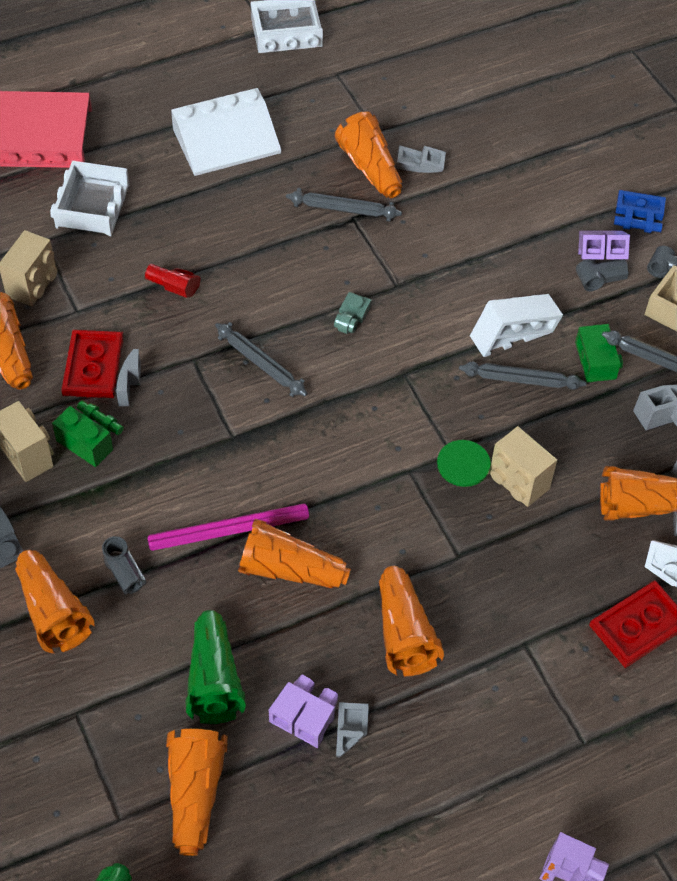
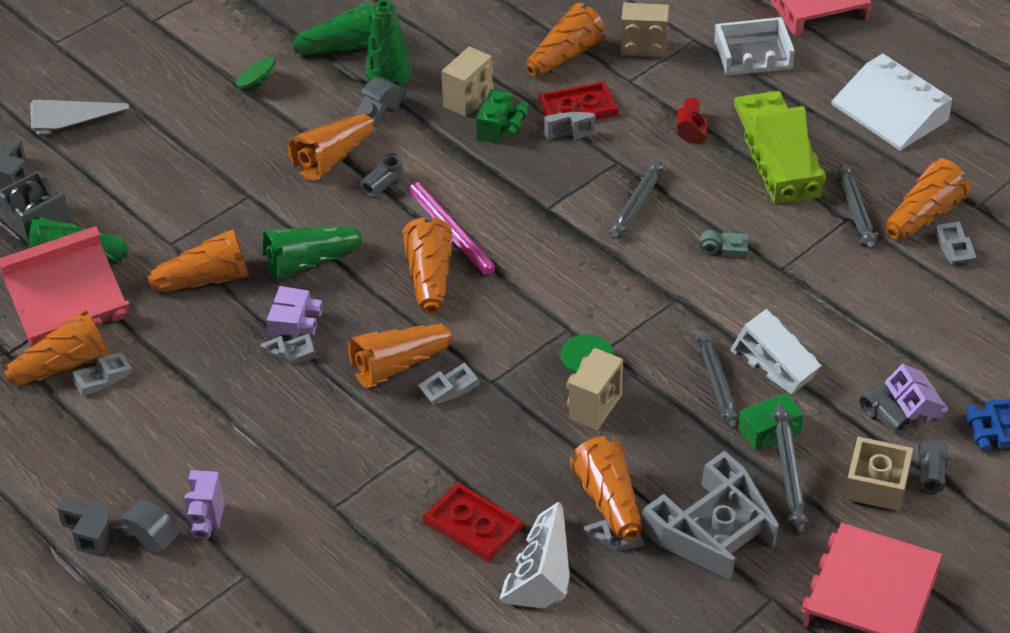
camera: 75 degrees right, 10 degrees down
none -> light grey slope [418,362,481,405]
none -> lime wedge [734,91,826,204]

